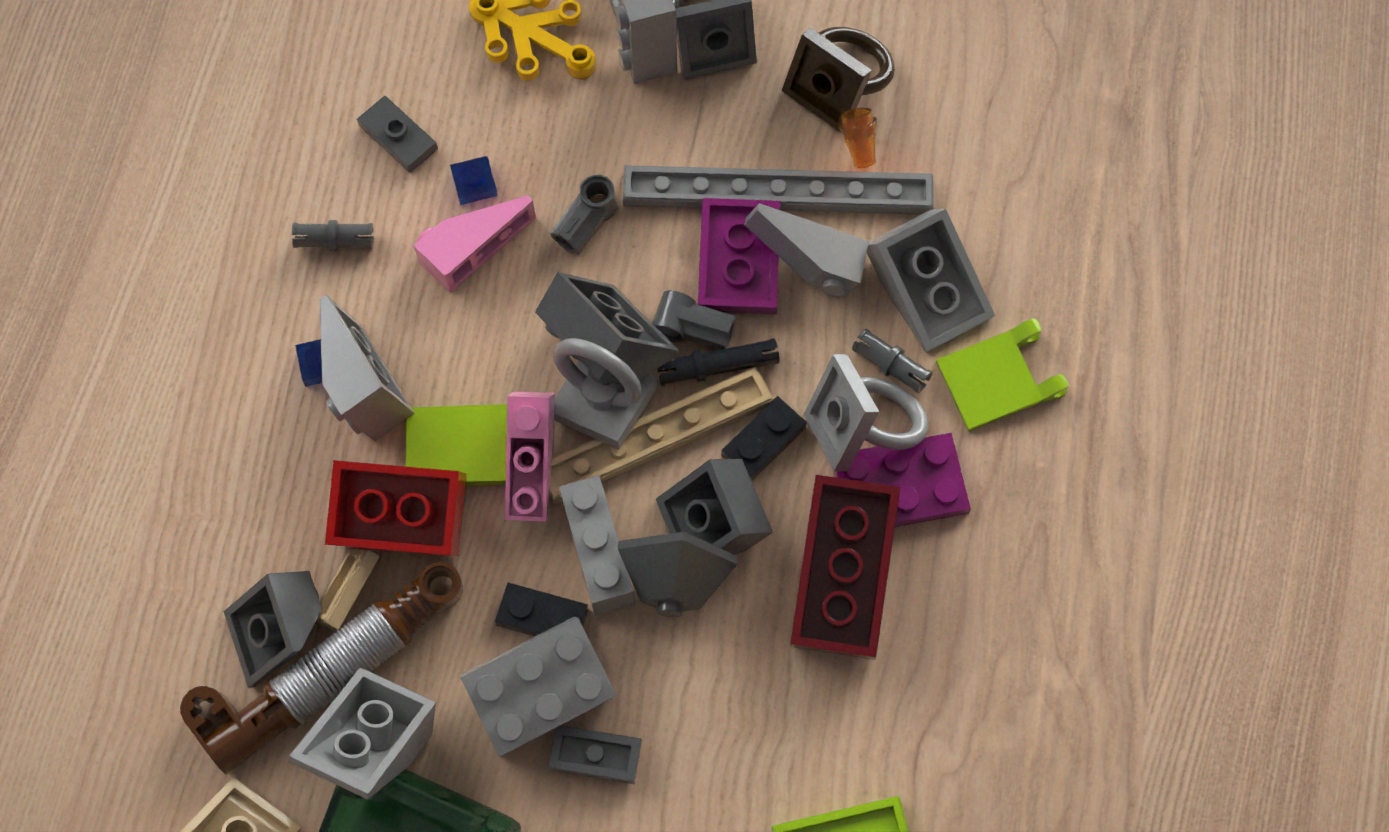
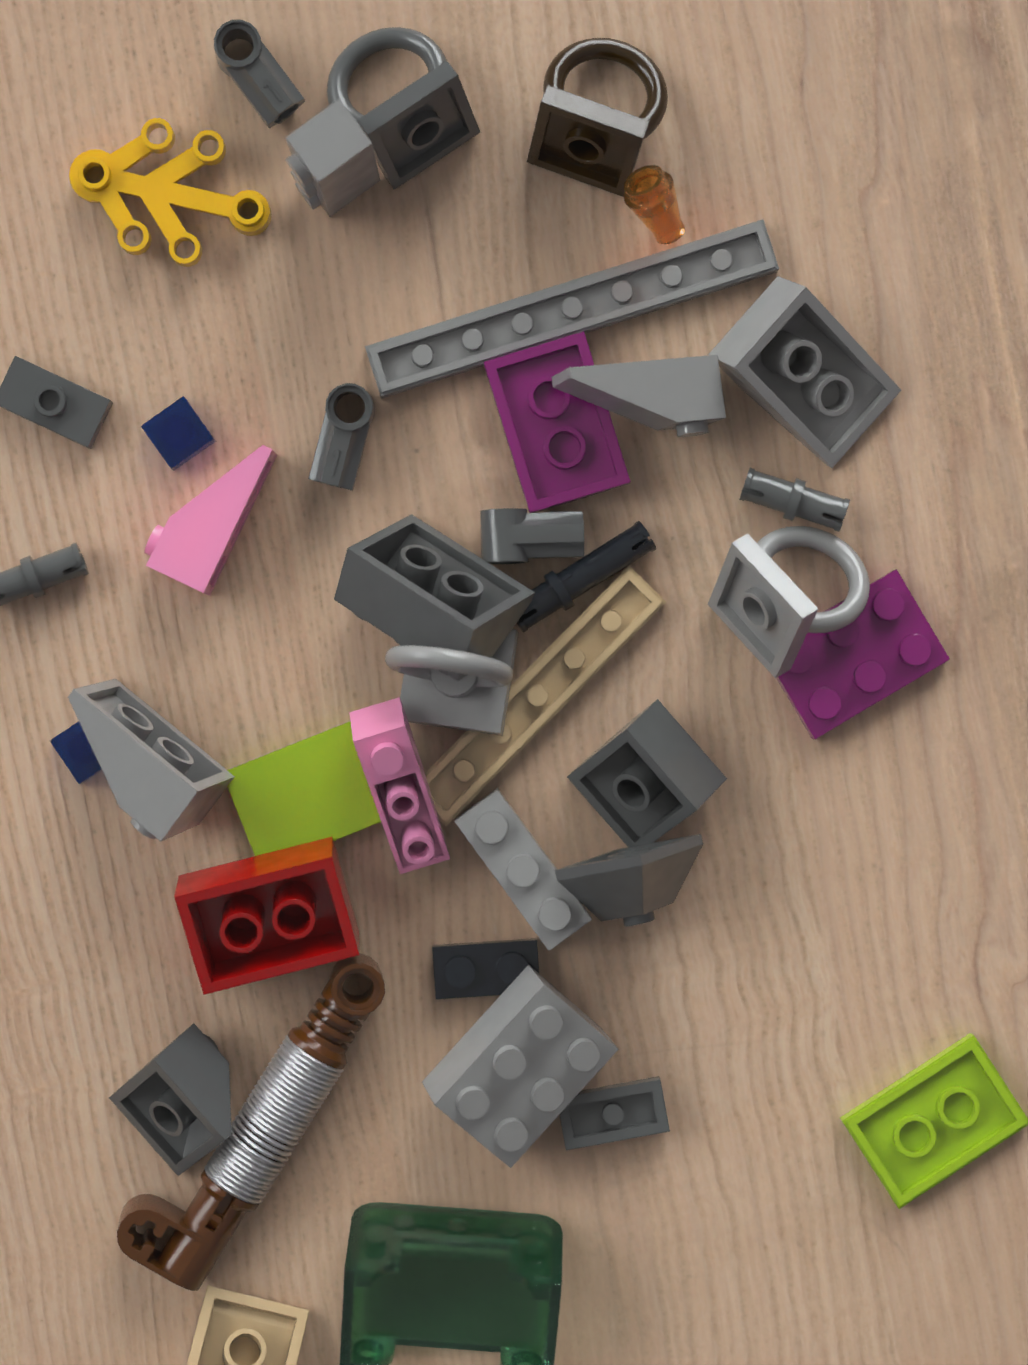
camera: 25 degrees left, 20 degrees up
light grey slope [289,667,436,800] -> none
tan tile [315,548,380,630] -> none
black plate [721,396,807,481] -> none
dark red brick [790,475,901,660] -> none
lime flag [936,318,1069,432] -> none

